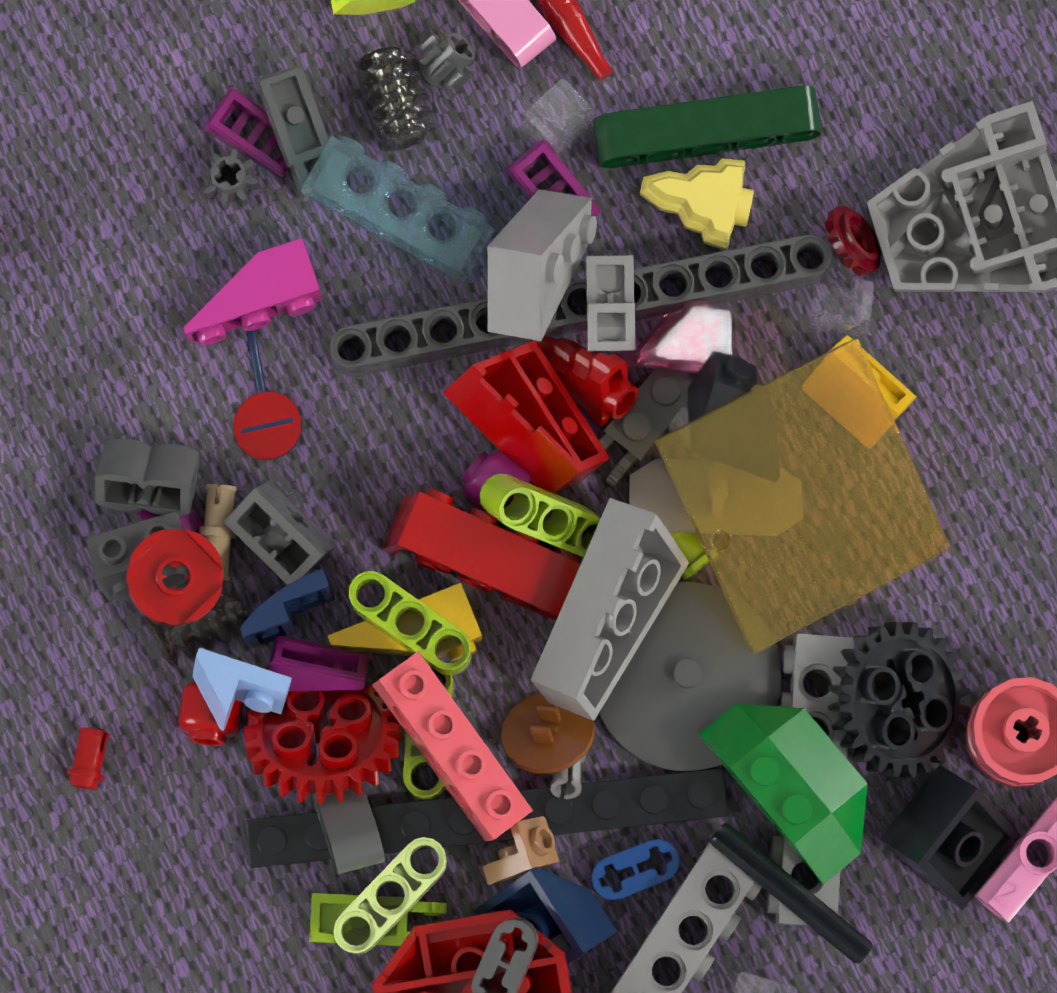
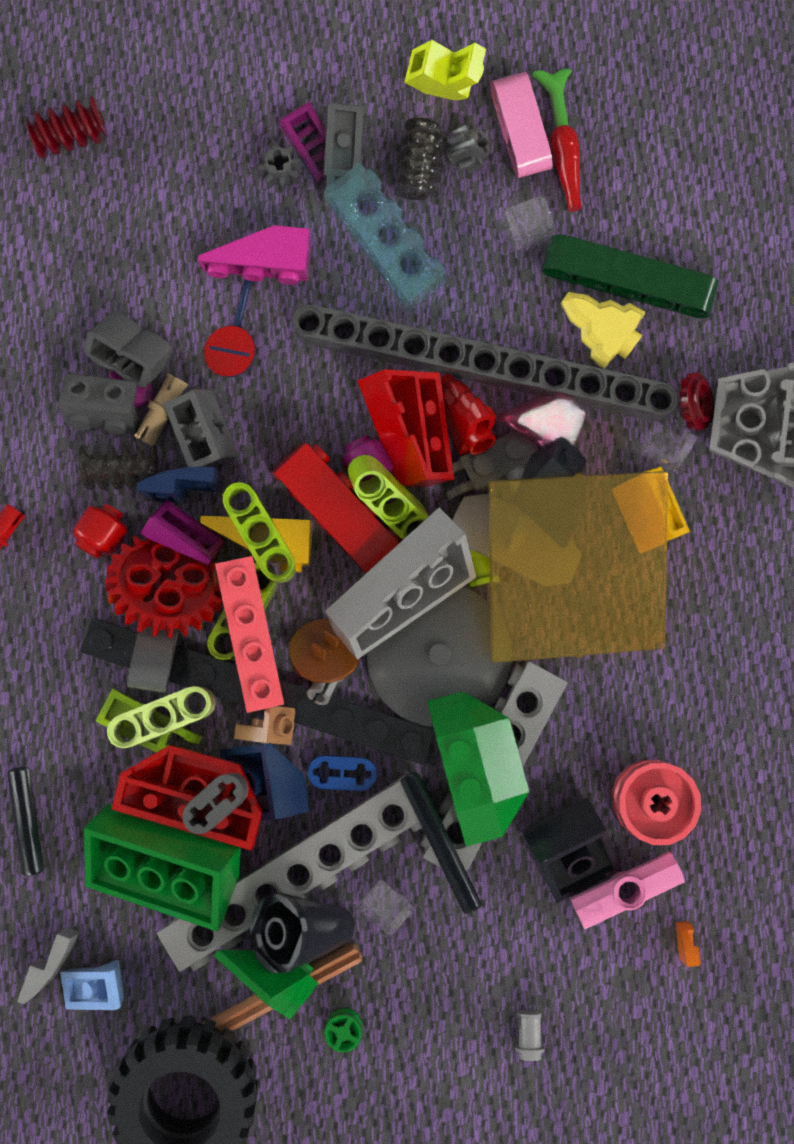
camera: 25 degrees right, 5 degrees up
red plate [125,529,224,626] -> none
light blue slope [192,648,292,731] -> none
light grey wedge [487,189,597,341] -> none
magenta slope [504,139,602,217] -> none
light grey slope [586,255,635,351] -> none
black gear [828,622,971,778] -> none

